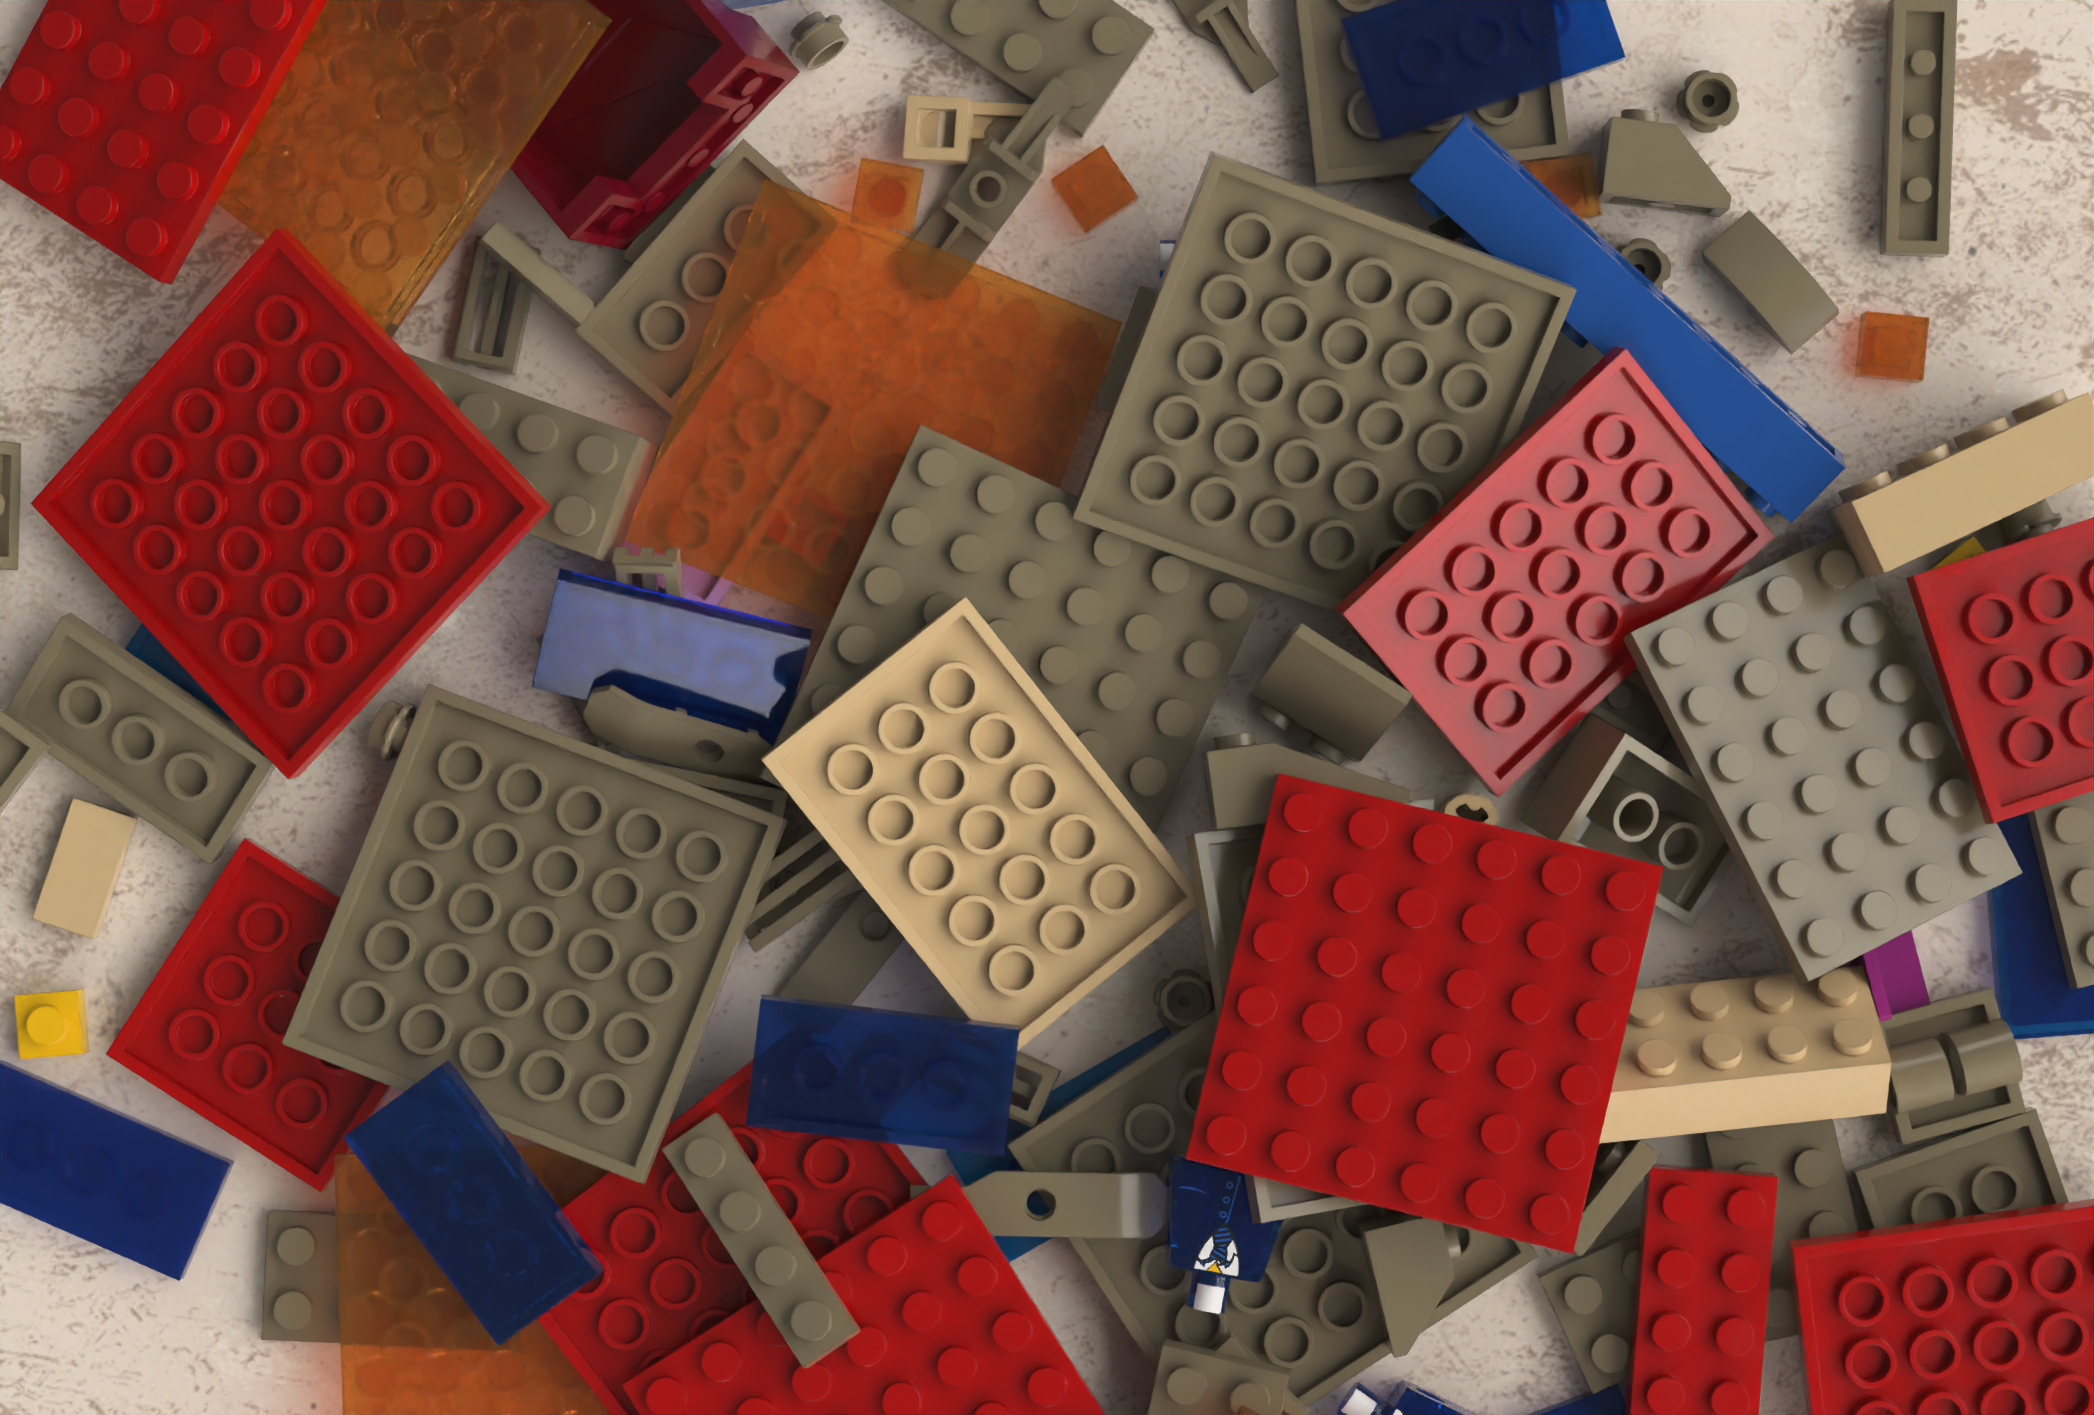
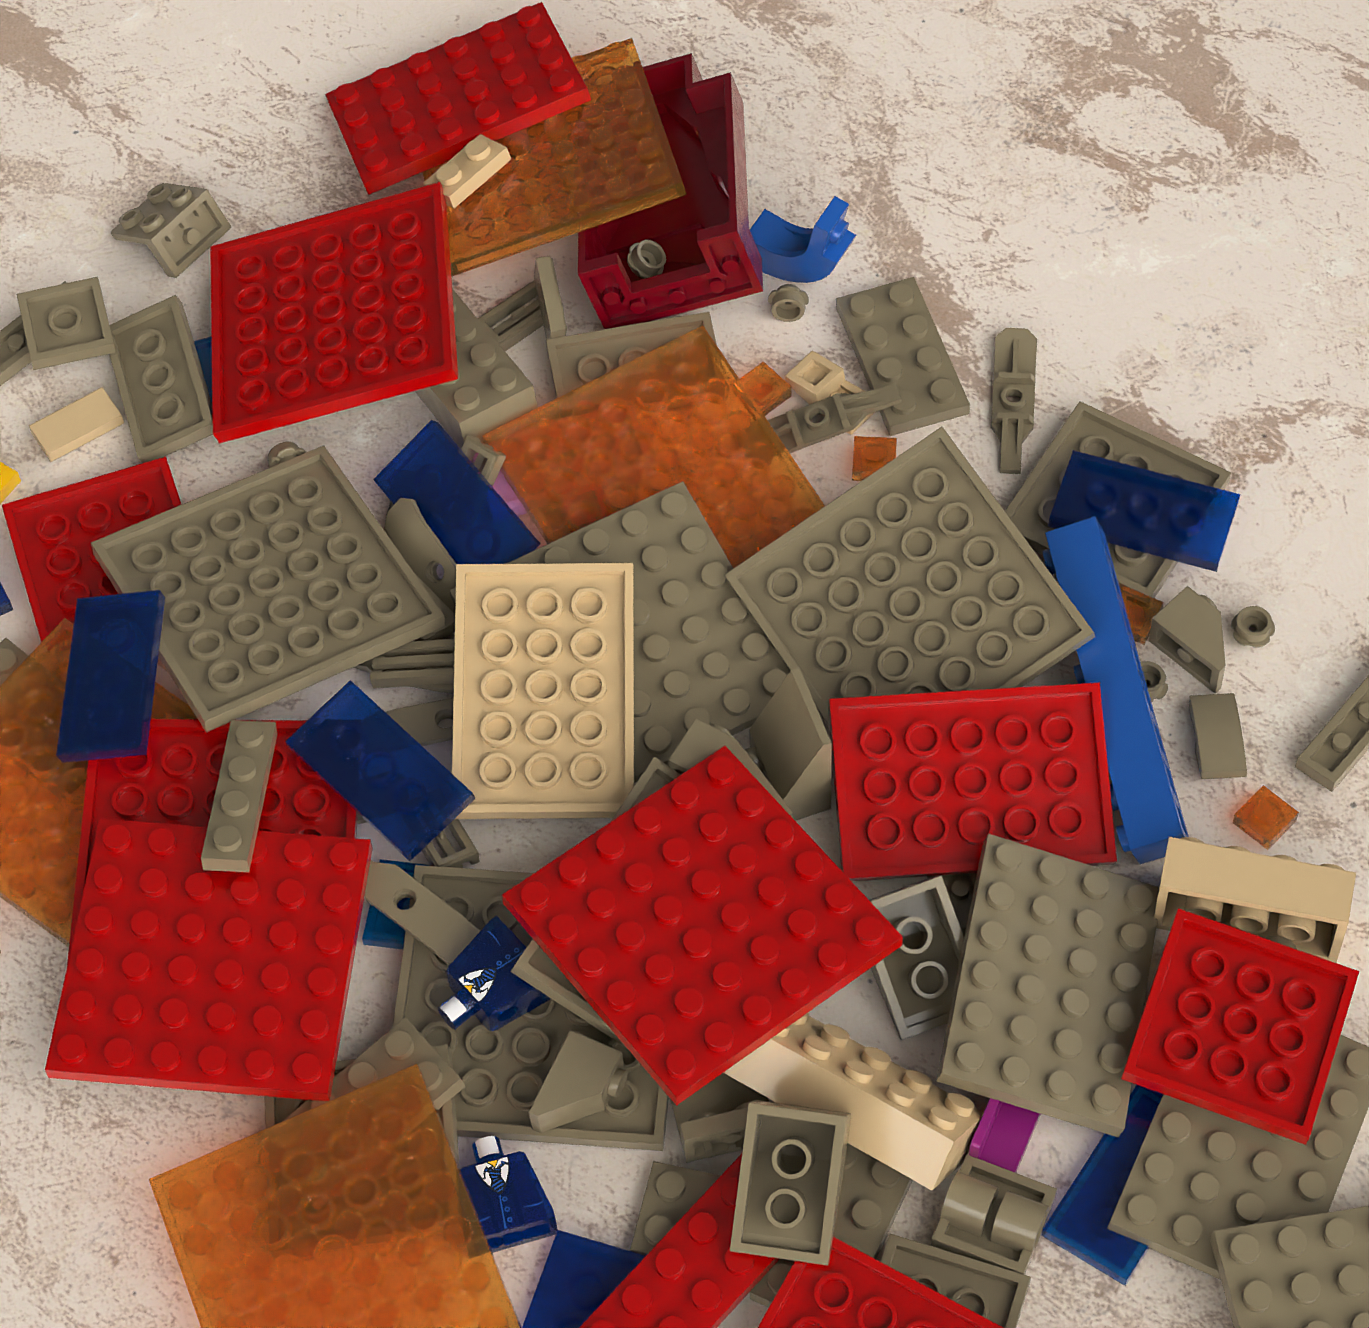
camera: 45 degrees right, 30 degrees down
none -> tan plate [423,134,511,209]
none -> dark tan plate [627,240,666,279]
none -> dark tan slope [730,1100,851,1265]

